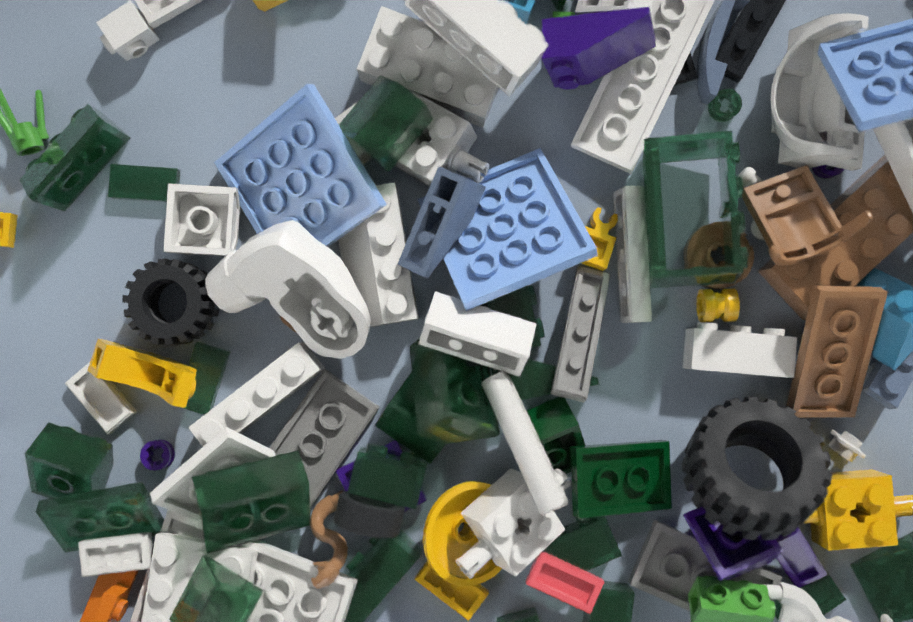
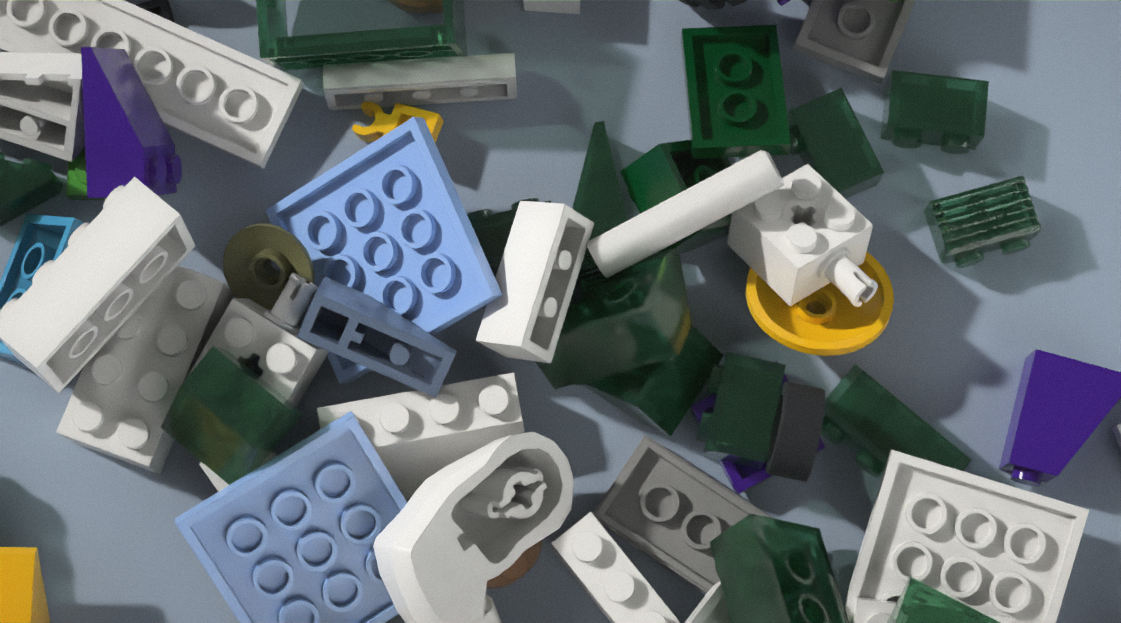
camera: 90 degrees left, 10 degrees down
medium nougat animal [310,490,348,589] -> none
yellow plate [414,561,489,621] -> none
coral tile [525,551,604,614] -> none
light grey tile [551,265,611,402] -> none
none -> olive dish [223,223,315,310]

